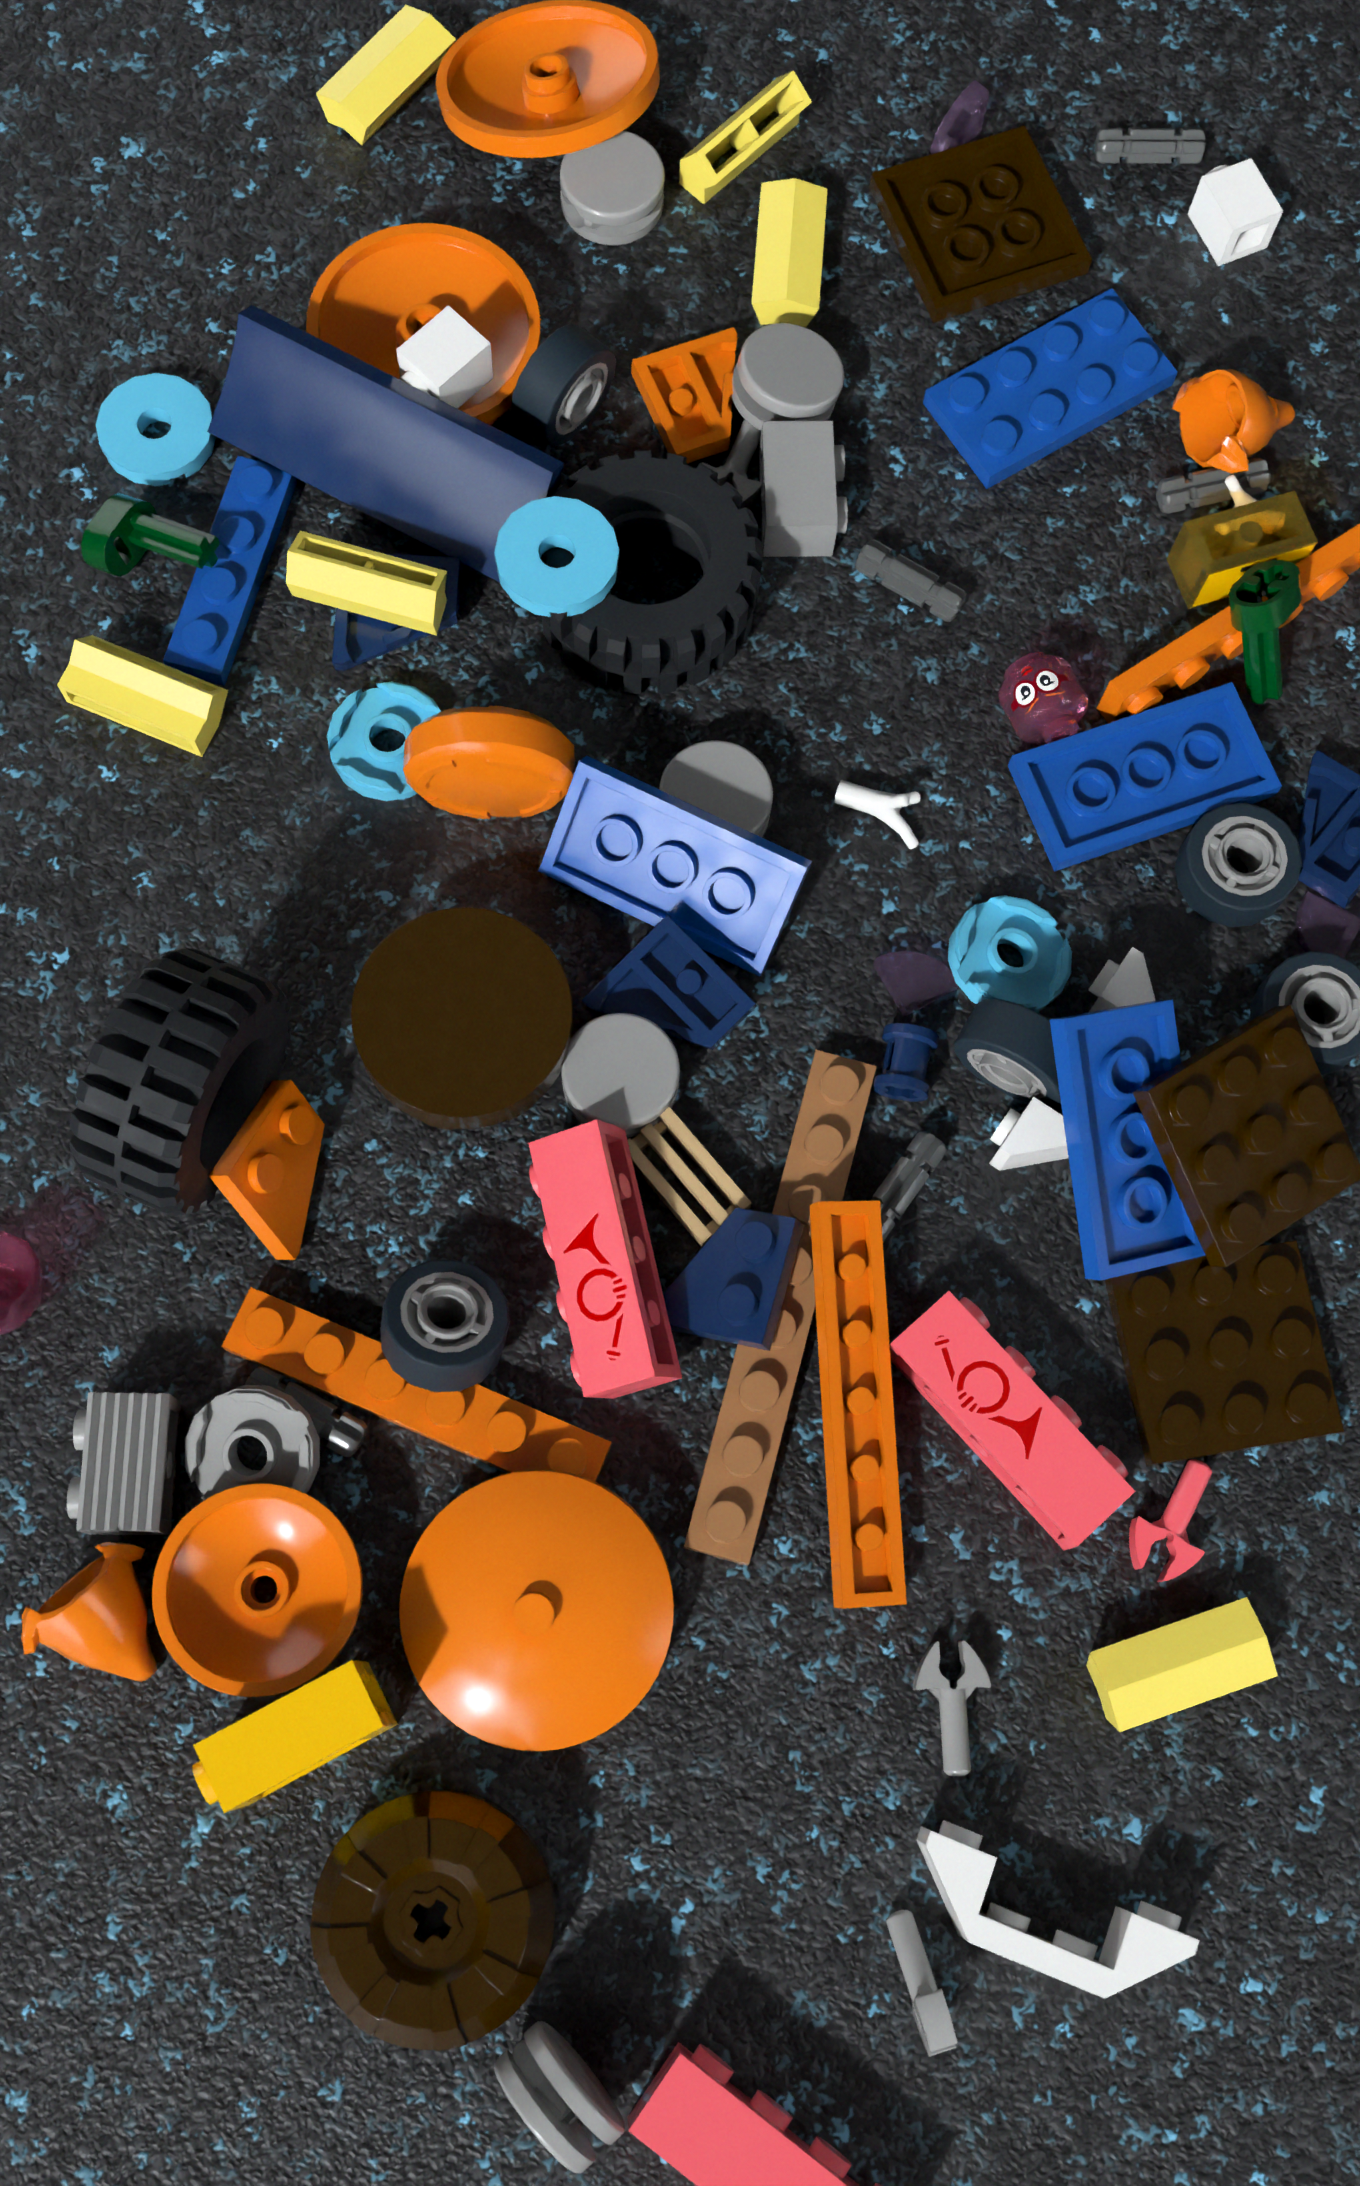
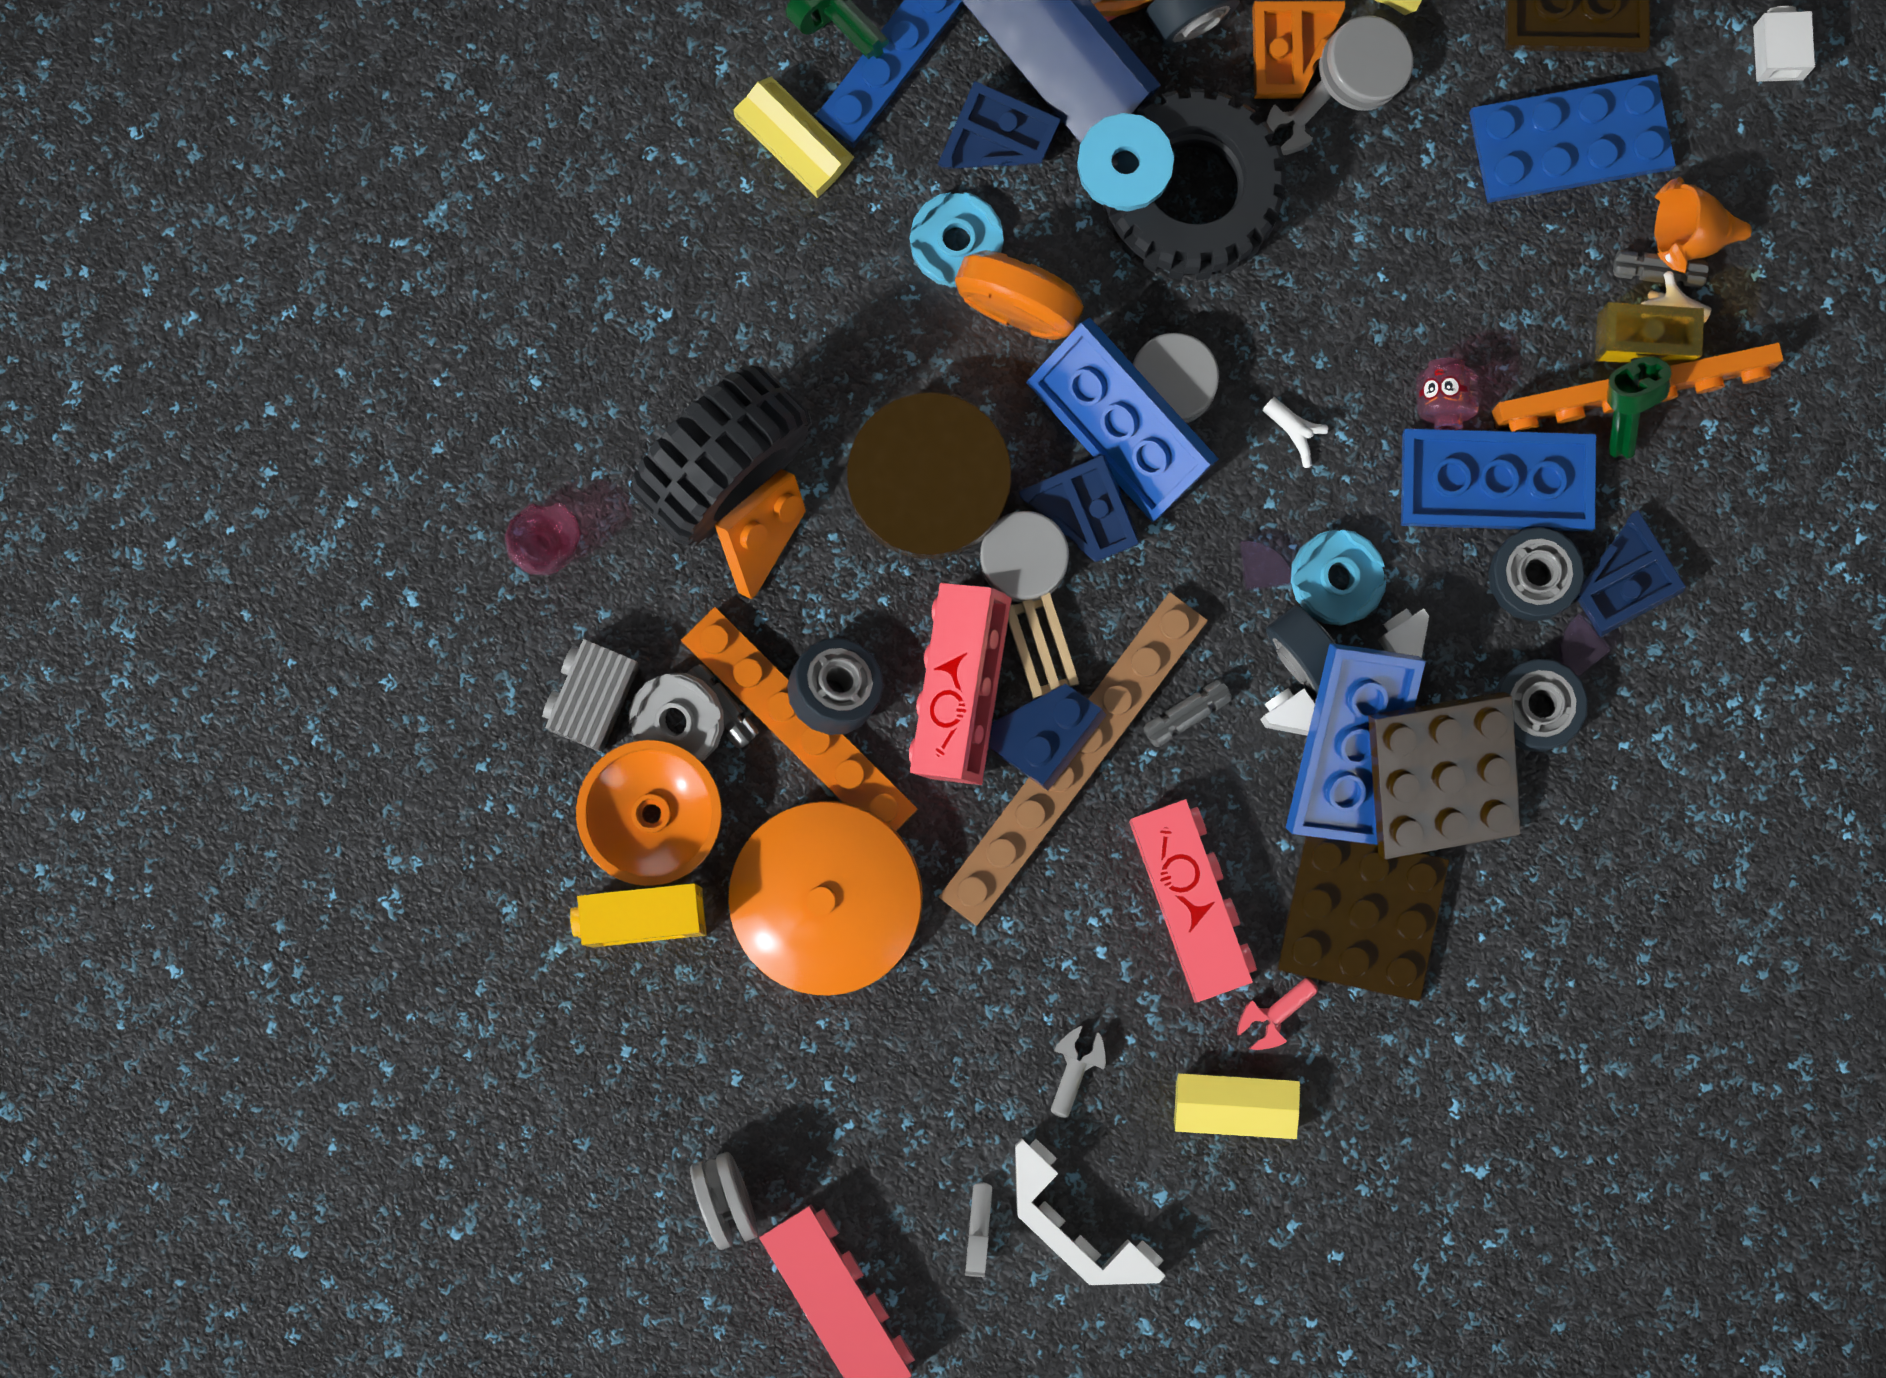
camera: 30 degrees right, 10 degrees up
orange hat [21,1542,157,1682] -> none
light yellow piece [286,531,447,636] -> none
dark brown piece [310,1789,556,2051] -> none
light grey brick [759,421,848,557] -> none
orange plate [809,1201,907,1609] -> none
dark grey axle [855,540,967,622] -> none
dark blue bush [874,1023,939,1102] -> none

